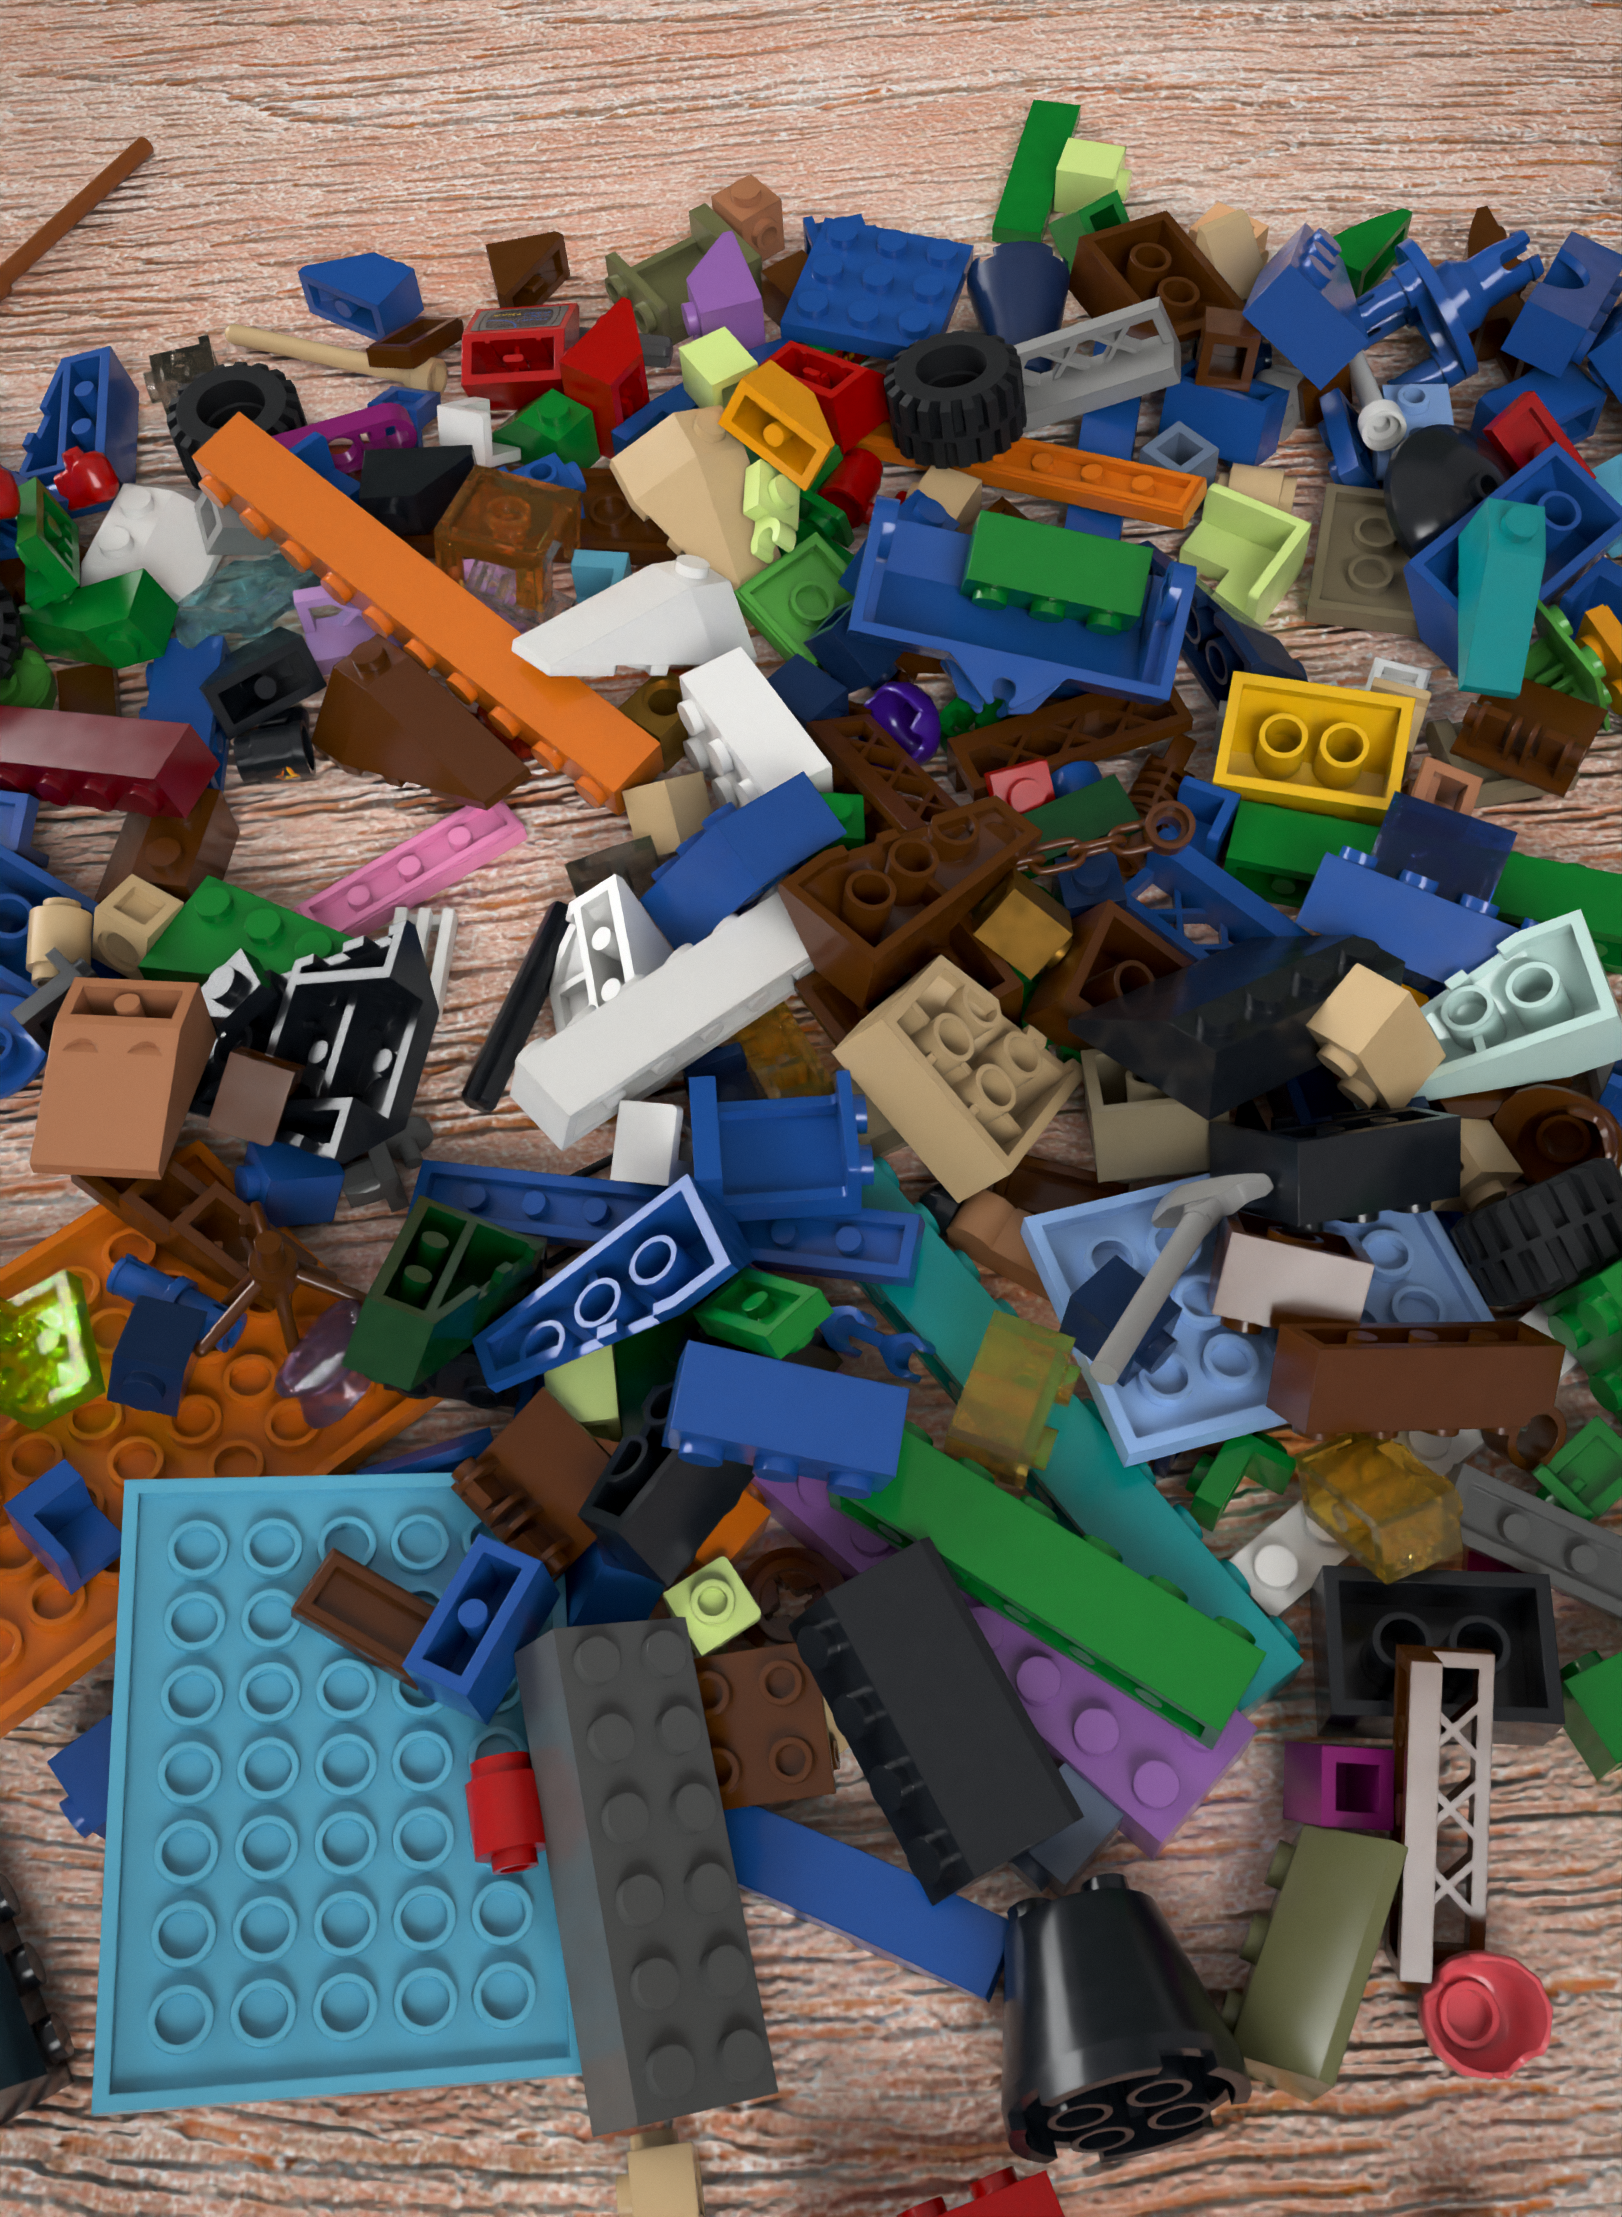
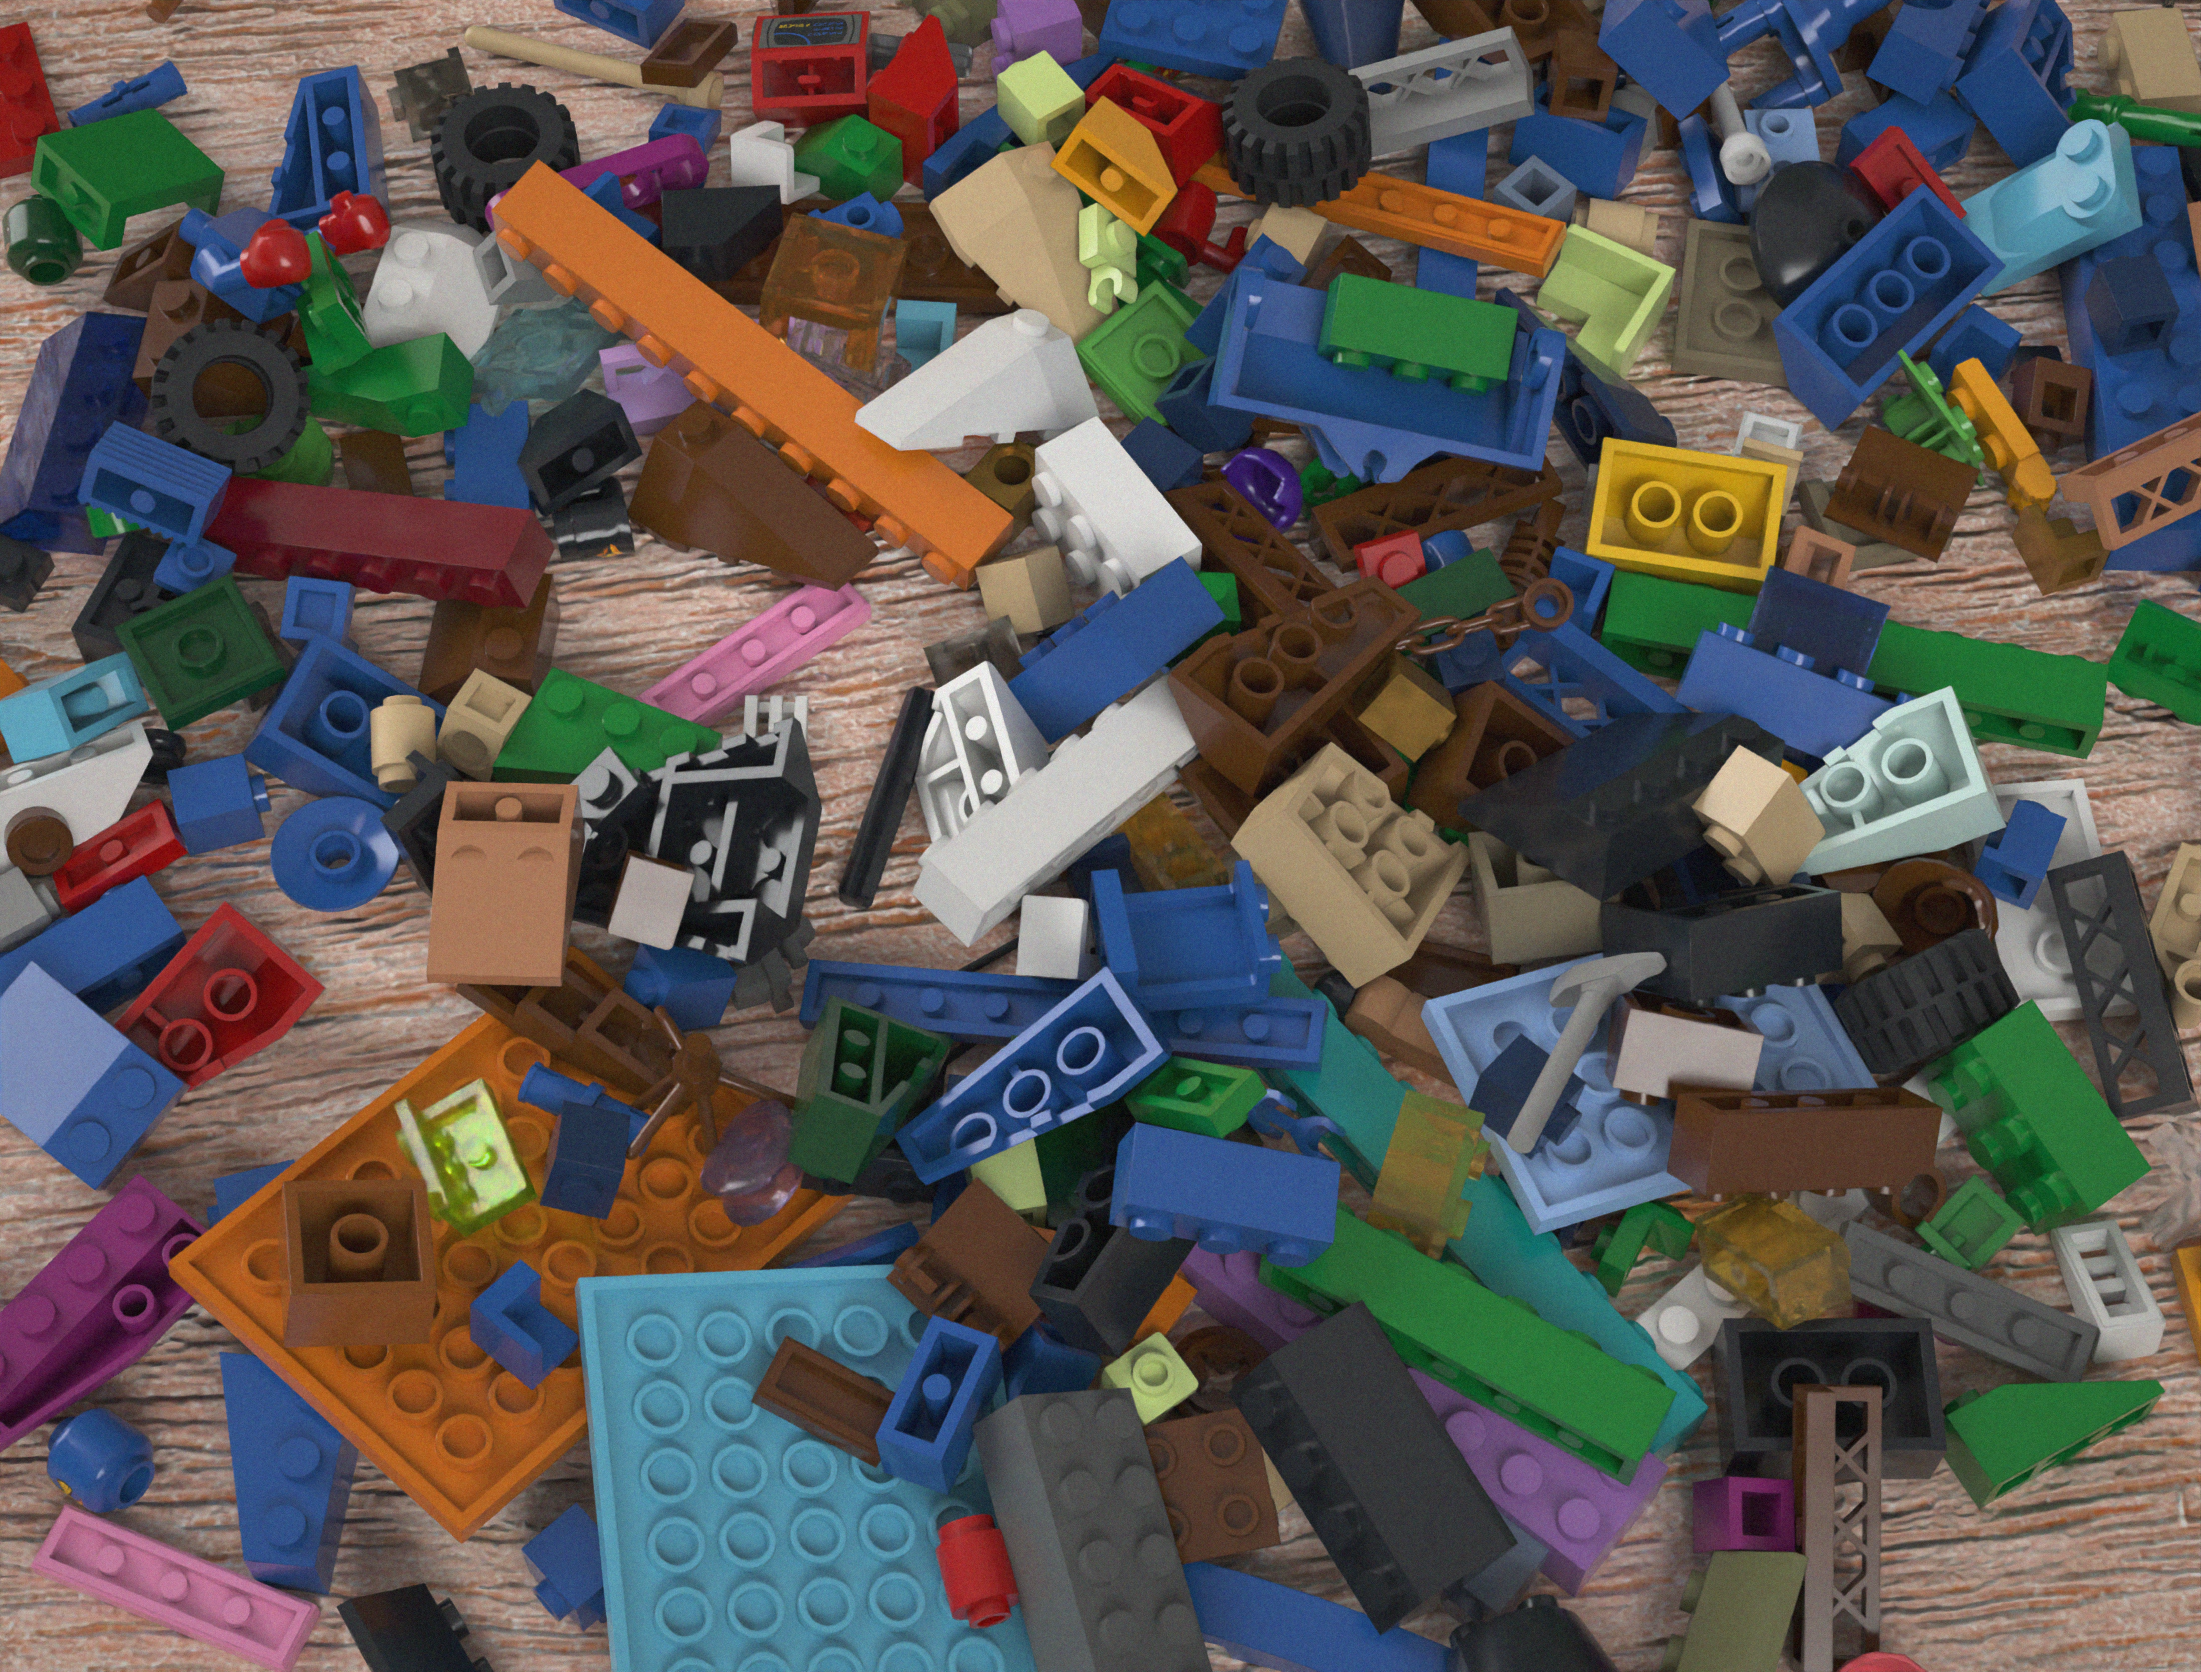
camera: 10 degrees left, 0 degrees up
teal slope [1458,497,1546,700] -> none

